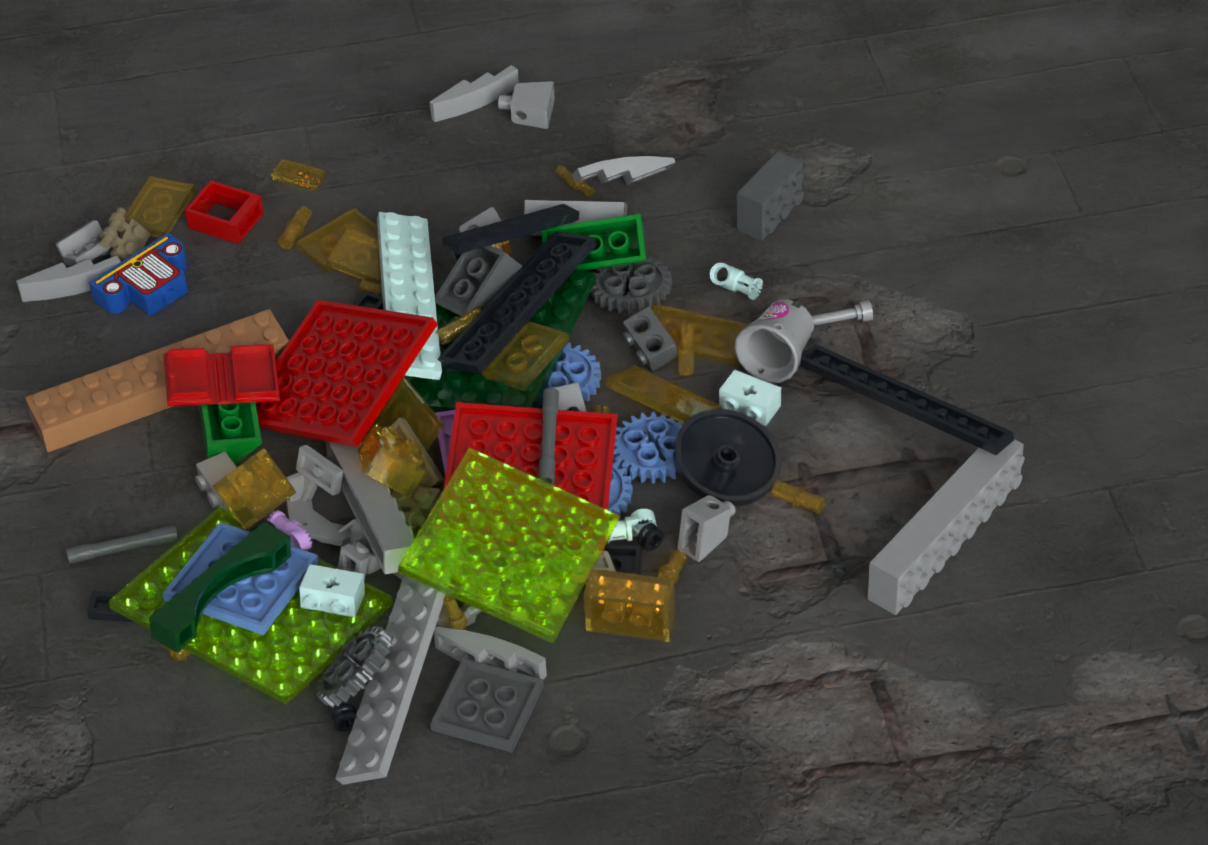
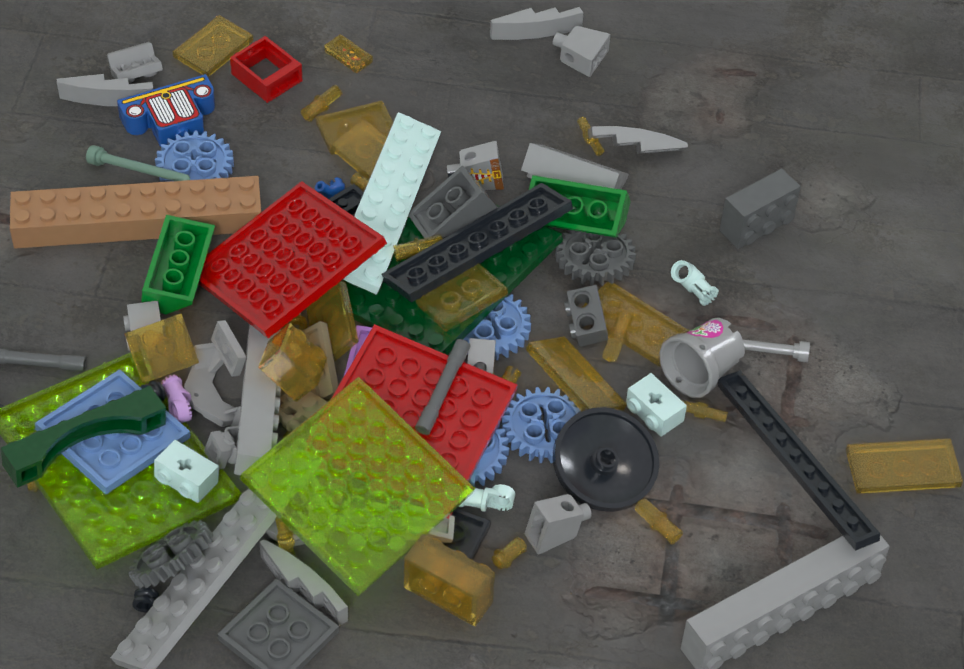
camera: 15 degrees right, 5 degrees up
dark tan plate [100,208,151,262] -> none
red piece [163,344,280,406] -> none
black tile [442,204,579,254] -> none
black bush [637,523,664,551] -> none
none -> sand green piece [86,145,190,181]
none -> medium blue gear [155,130,234,182]
none -> blue arm [315,177,345,199]
none -> clear yellow bar [680,399,728,422]
none -> clear yellow tile [846,438,963,493]

